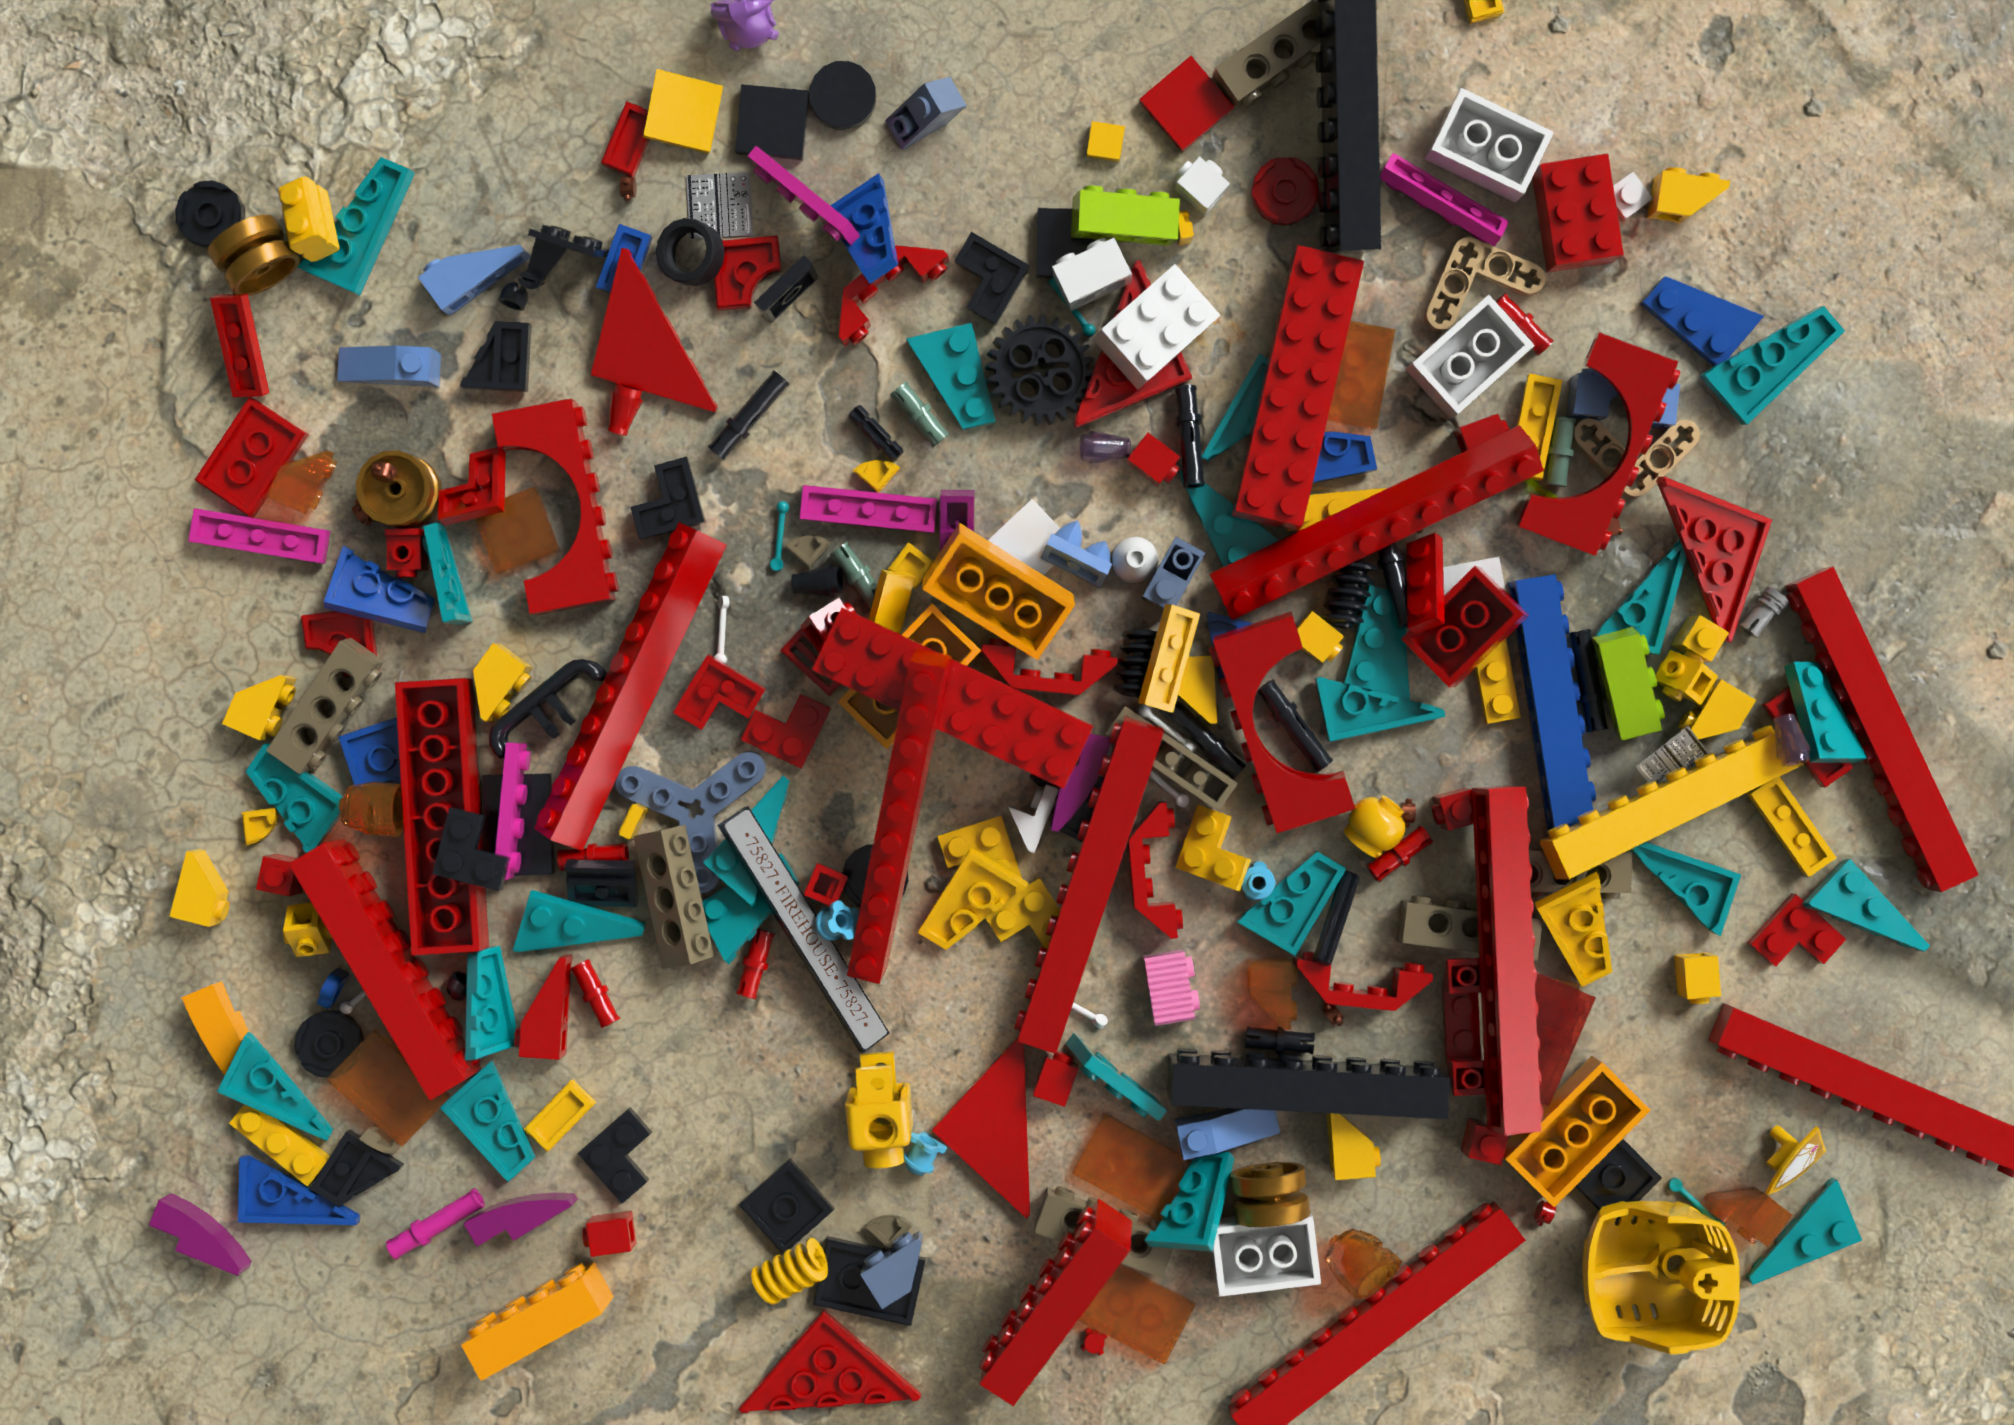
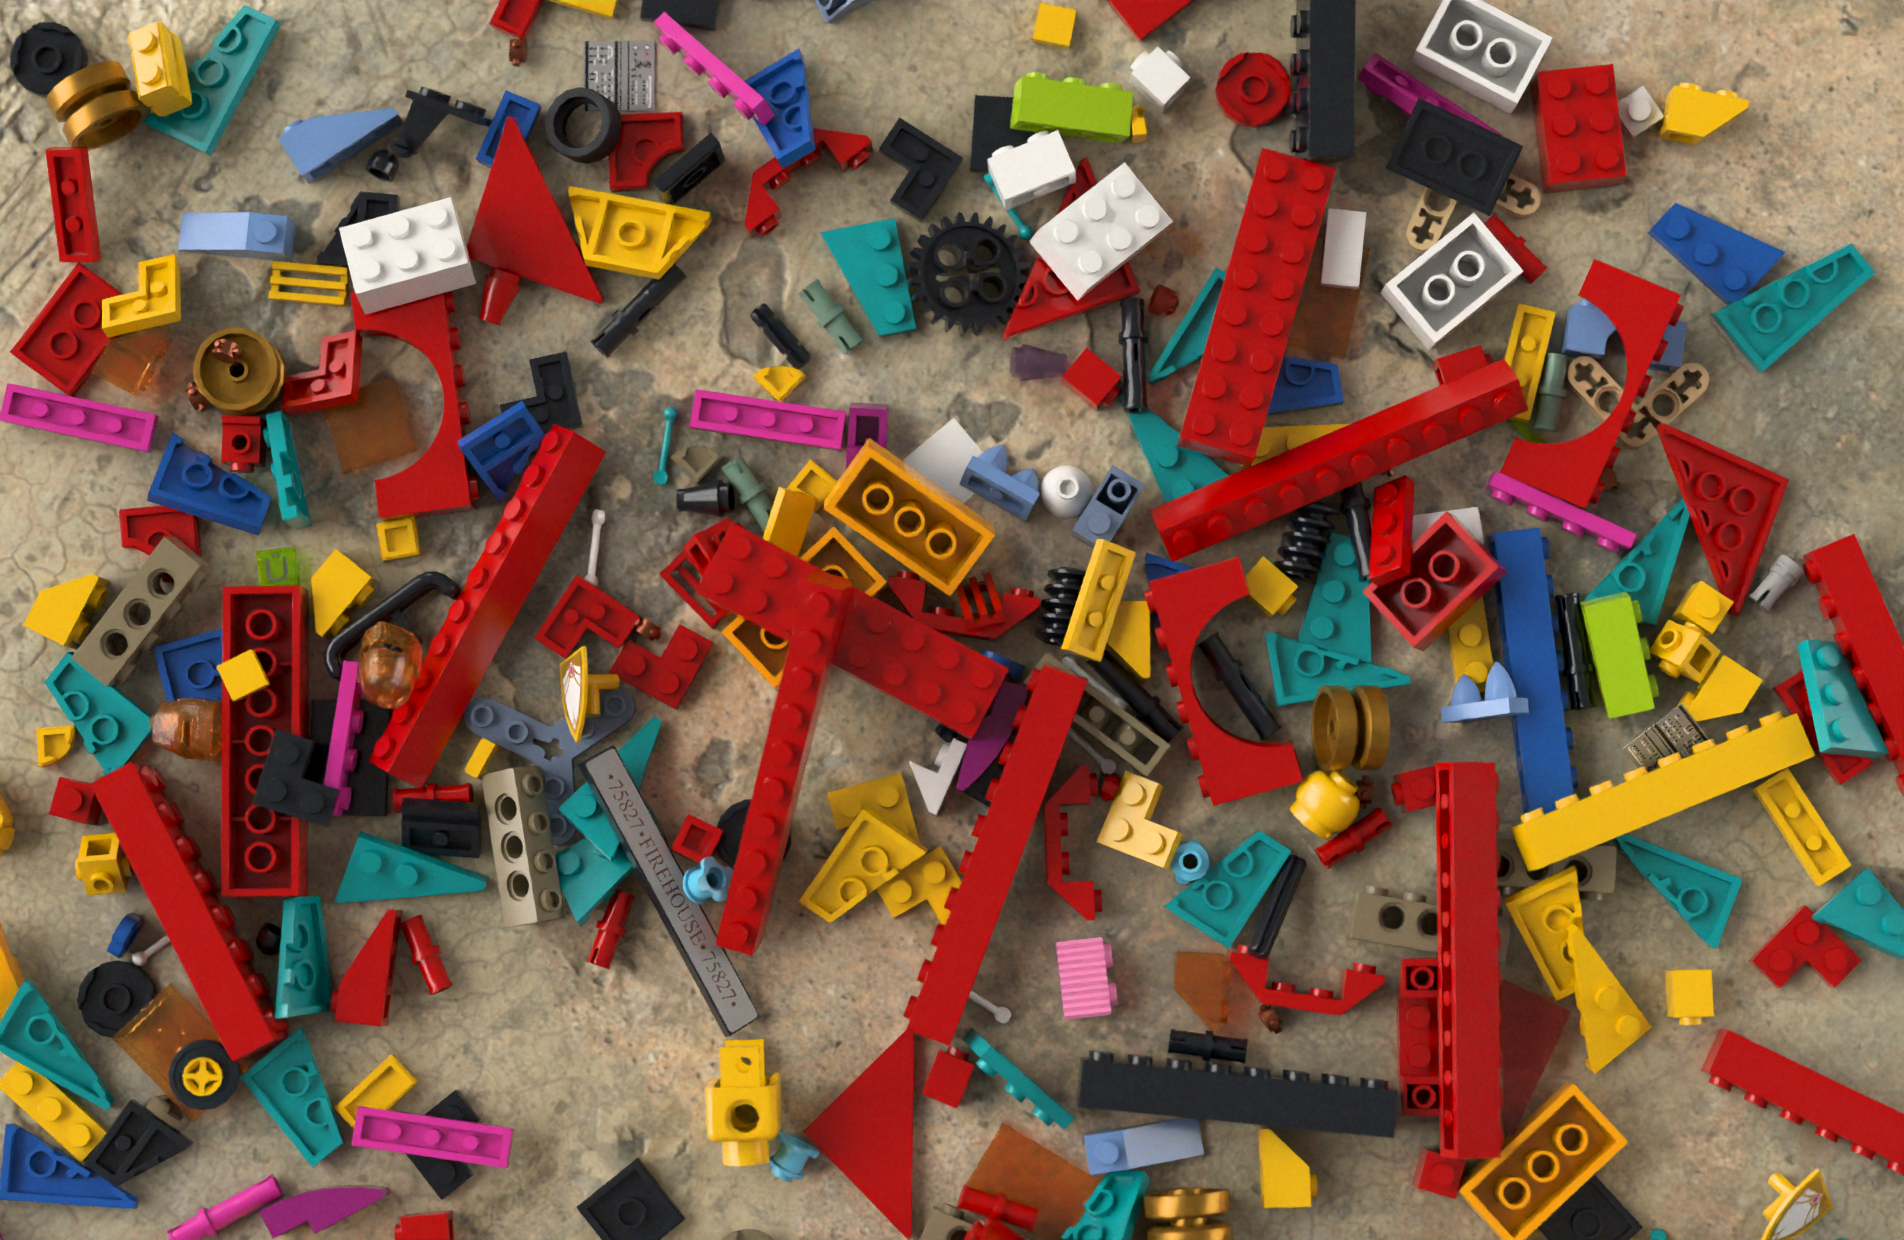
camera: 10 degrees right, 5 degrees down
cone [1773,714,1812,767] -> none
none -> yellow plate [102,254,181,338]
none -> black wheel [168,1039,240,1110]
none -> yellow tile [216,649,271,702]
none -> clear neon green tile [256,547,300,586]
none -> yellow tile [268,261,350,307]
none -> white brick [339,197,476,315]
none -> dark pink plate [352,1106,514,1168]
none -> clear orange helmet [357,621,422,709]
none -> yellow tile [376,517,422,562]
none -> blue wing [457,401,545,501]
none -> shield [559,646,619,743]
none -> yellow wing [568,186,712,280]
none -> copper piece [634,616,661,642]
none -> red tile [955,572,1005,631]
none -> red pin [957,1184,1039,1232]
none -> blue tile [982,649,1025,679]
none -> red piece [1098,773,1121,801]
none -> clear red hinge [1148,284,1179,317]
none -> pearl gold wheel [1311,685,1390,771]
none -> white tile [1320,208,1366,290]
none -> black tile [1386,98,1523,216]
none -> medium blue tile [1441,662,1529,723]
none -> dark pink plate [1484,471,1637,554]
none -> yellow wing [1567,924,1652,1074]

